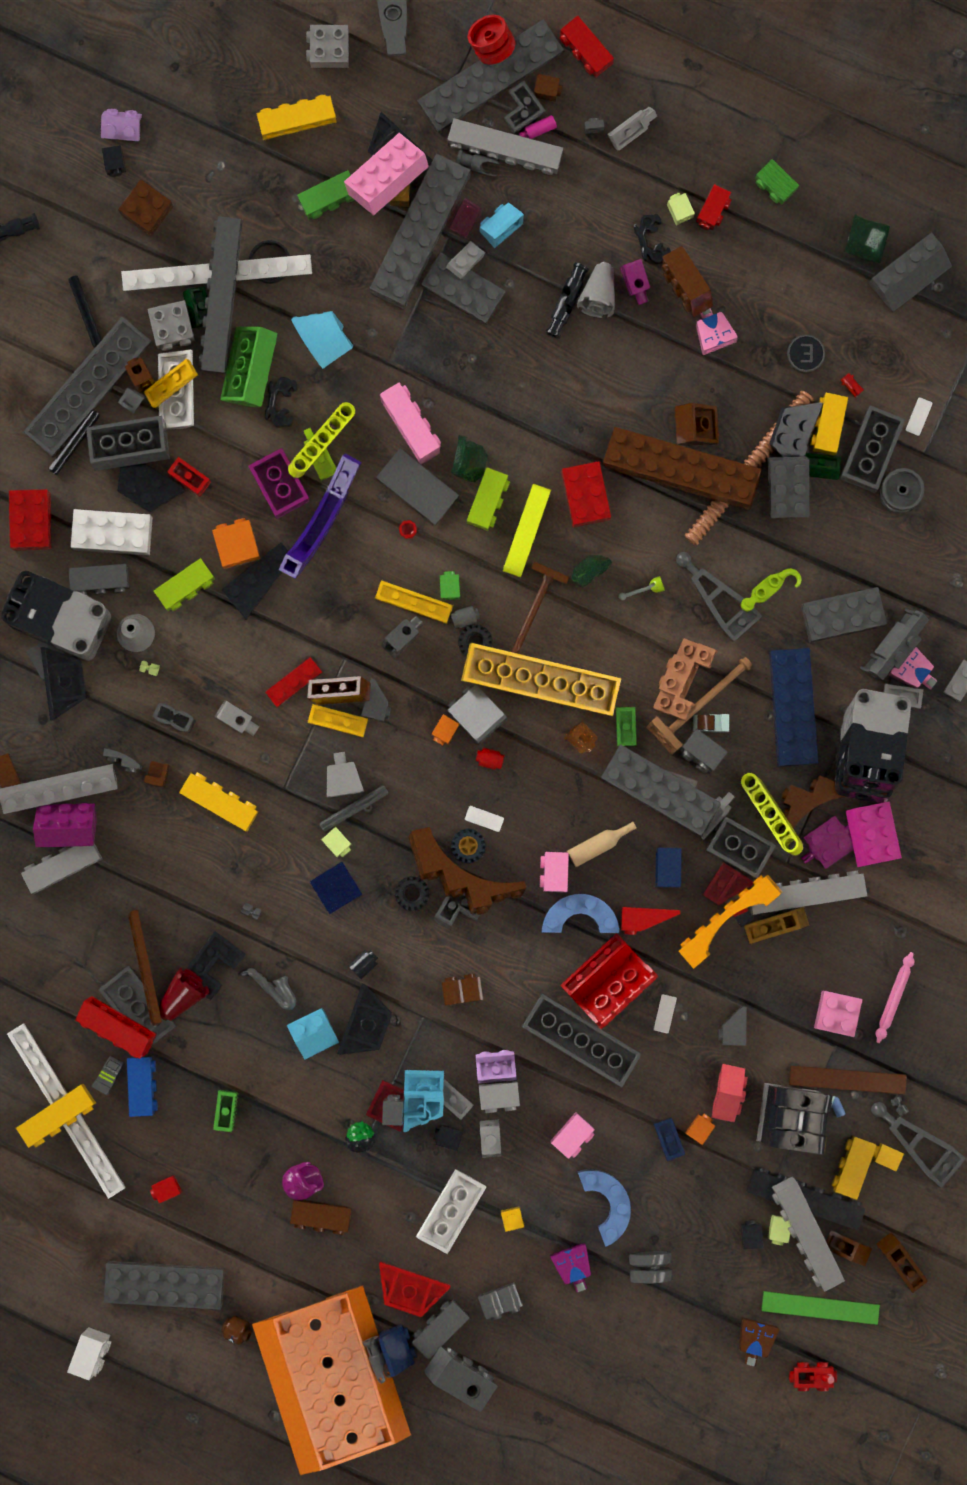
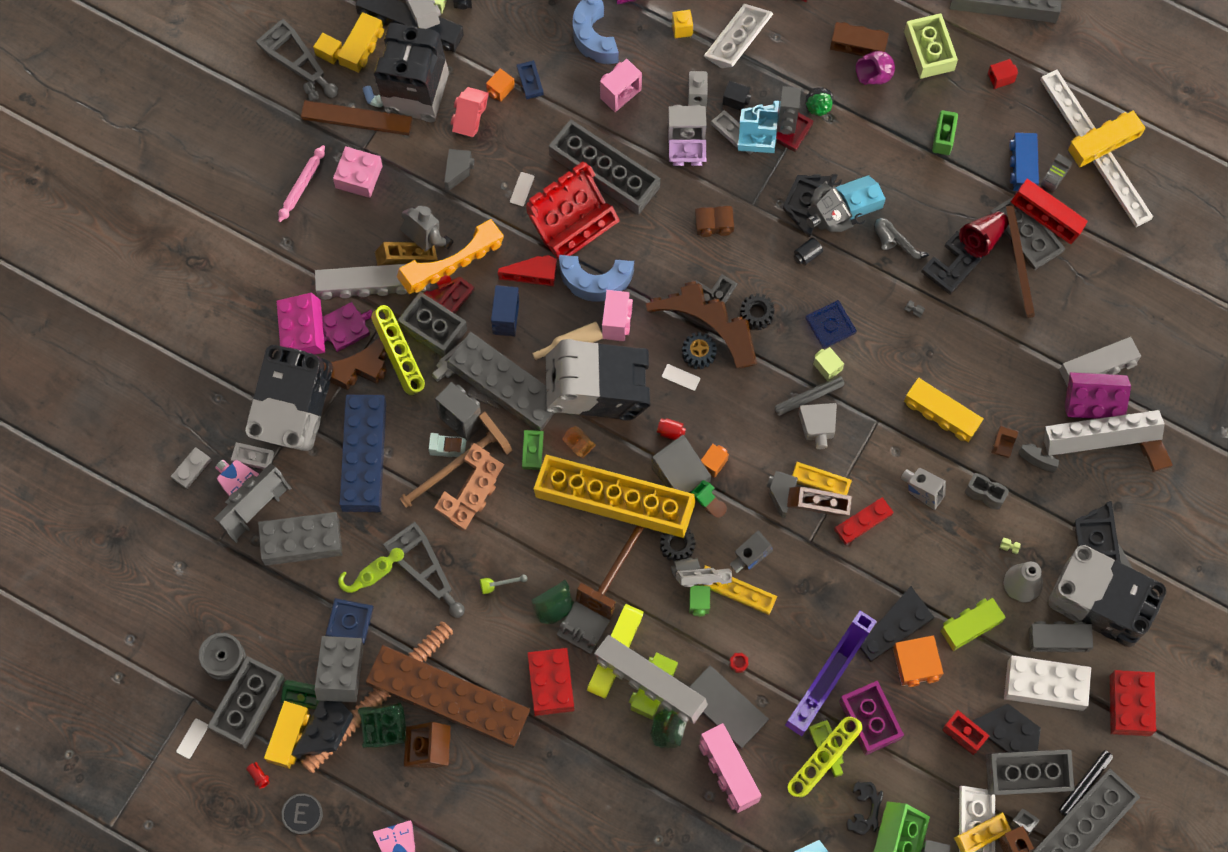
camera: 175 degrees left, 15 degrees down
none -> dark blue tile [325,598,374,645]
none -> clear green slope [358,703,406,748]
none -> dark grey torso [400,206,454,252]
none -> piece [546,339,650,420]
none -> dark grey hinge [557,602,610,654]
none -> light grey brick [594,635,708,724]
none -> light grey hinge [676,568,732,587]
none -> leg [691,480,727,518]
none -> dark grey torso [806,174,865,232]
none -> yellowish green brick [904,13,958,79]

